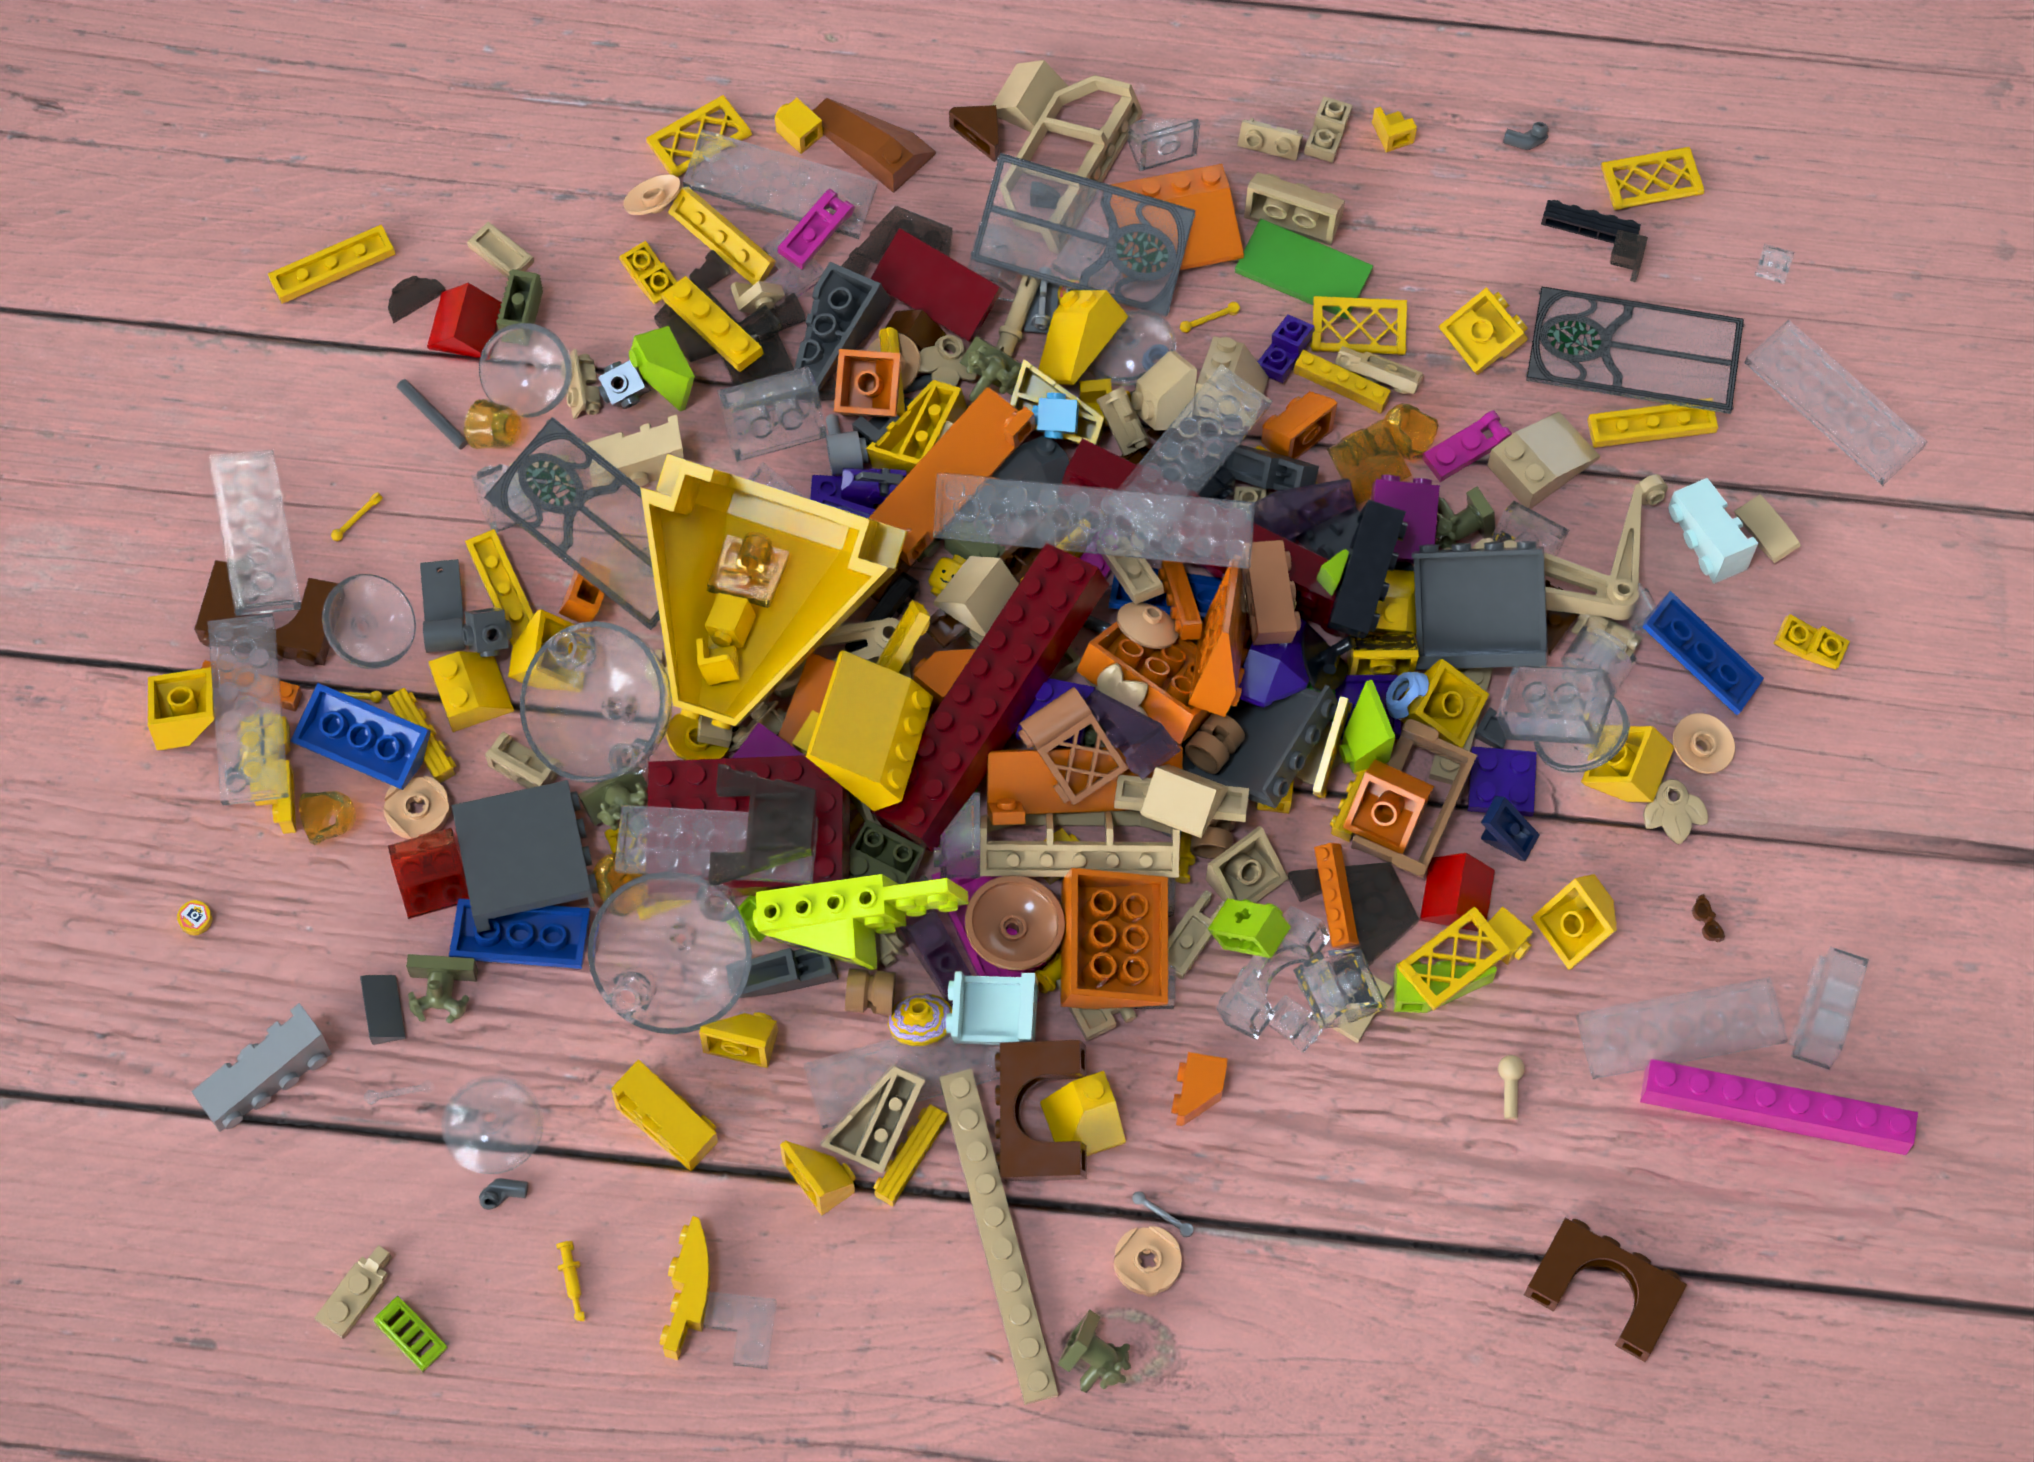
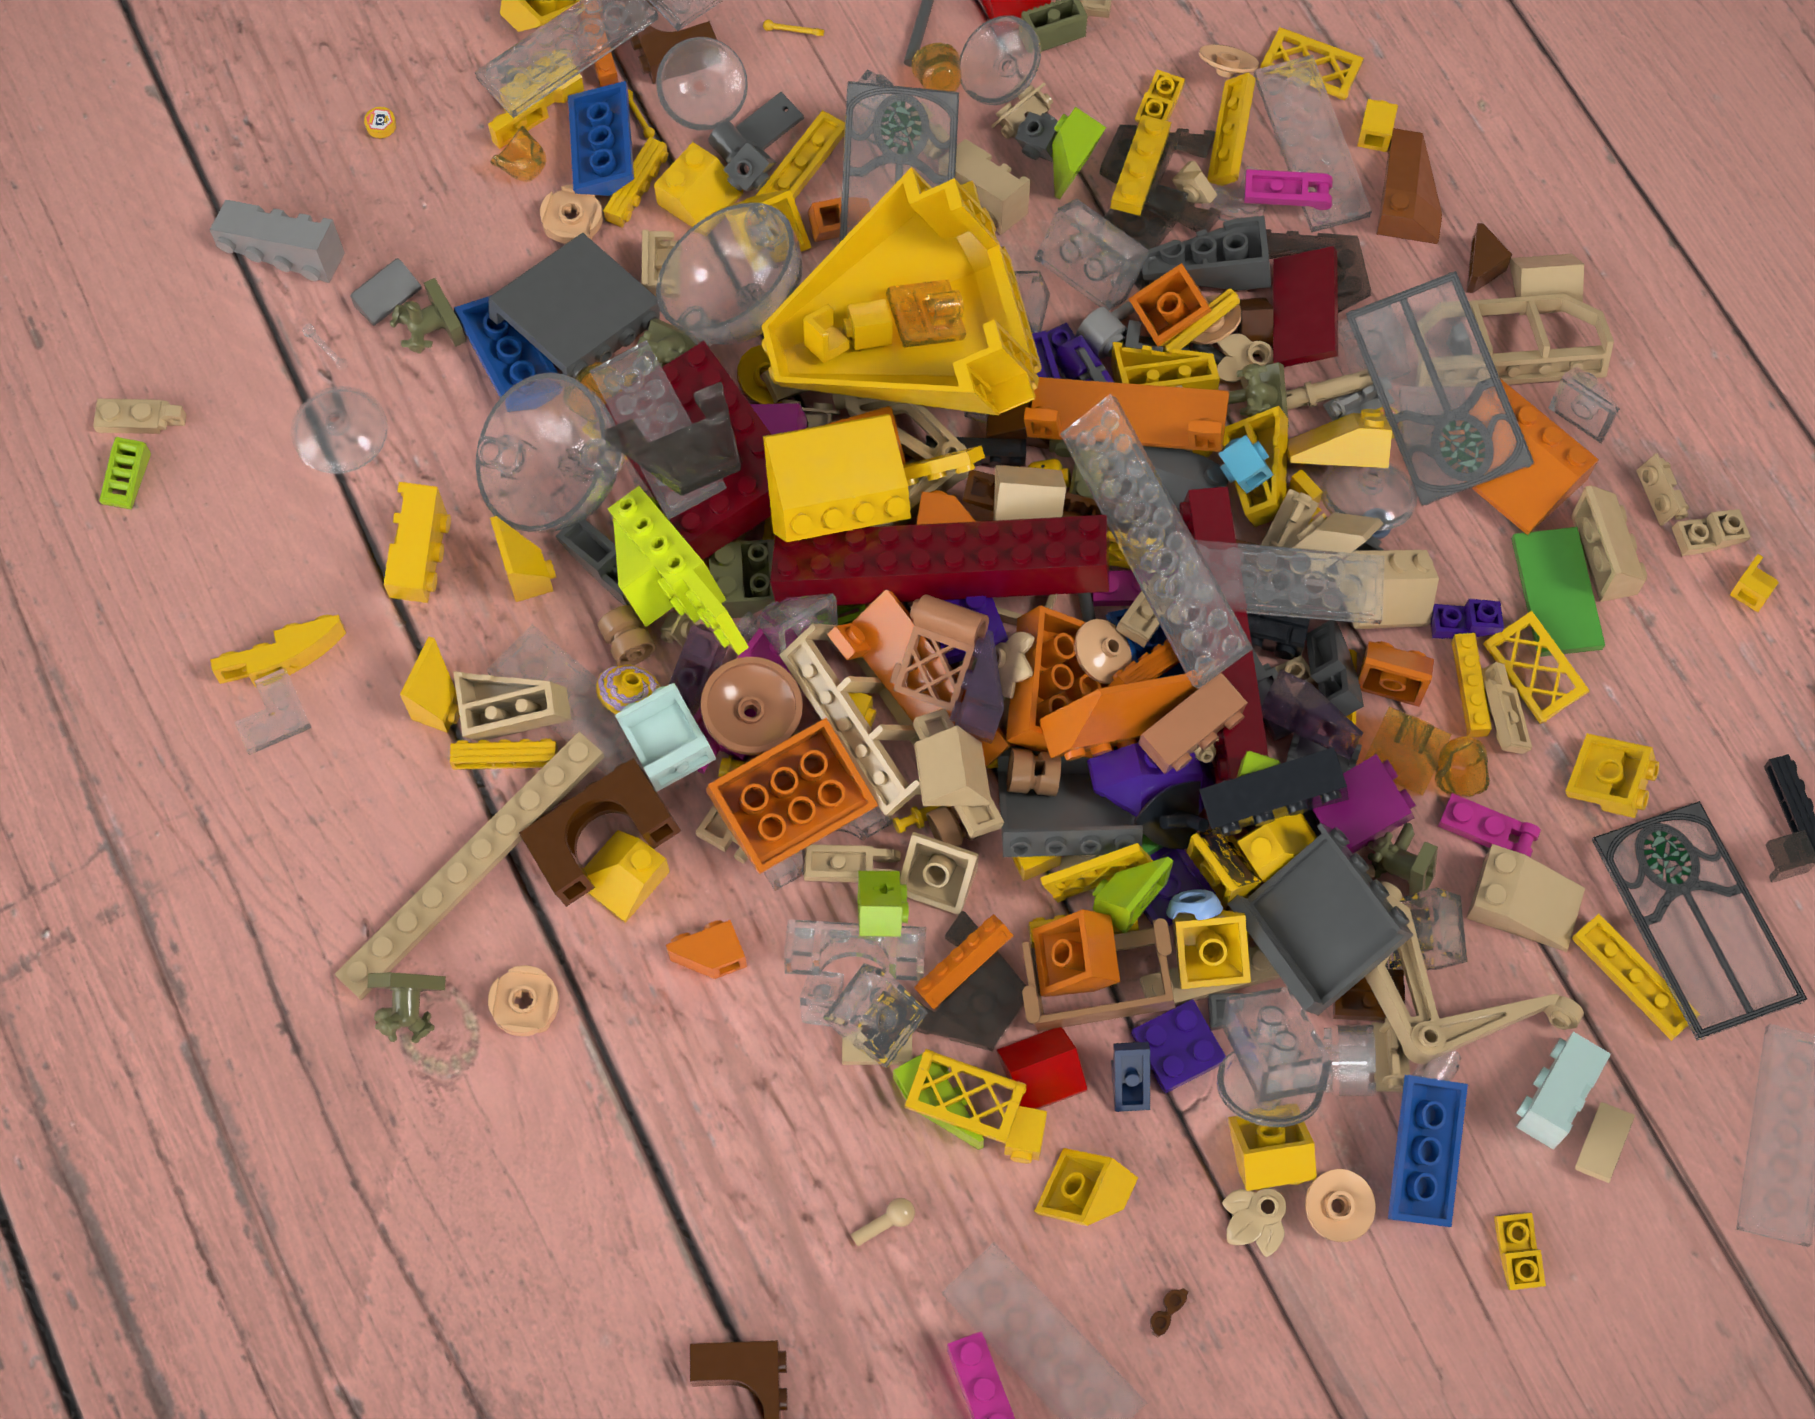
camera: 60 degrees right, 0 degrees up
clear red slope [388,828,469,919] -> none
dark grey arm [479,1178,528,1210] -> none
yellow piece [556,1241,585,1321] -> none
light grey hinge [1132,1191,1194,1237] -> none
yellow hinge [1180,302,1240,333] -> none

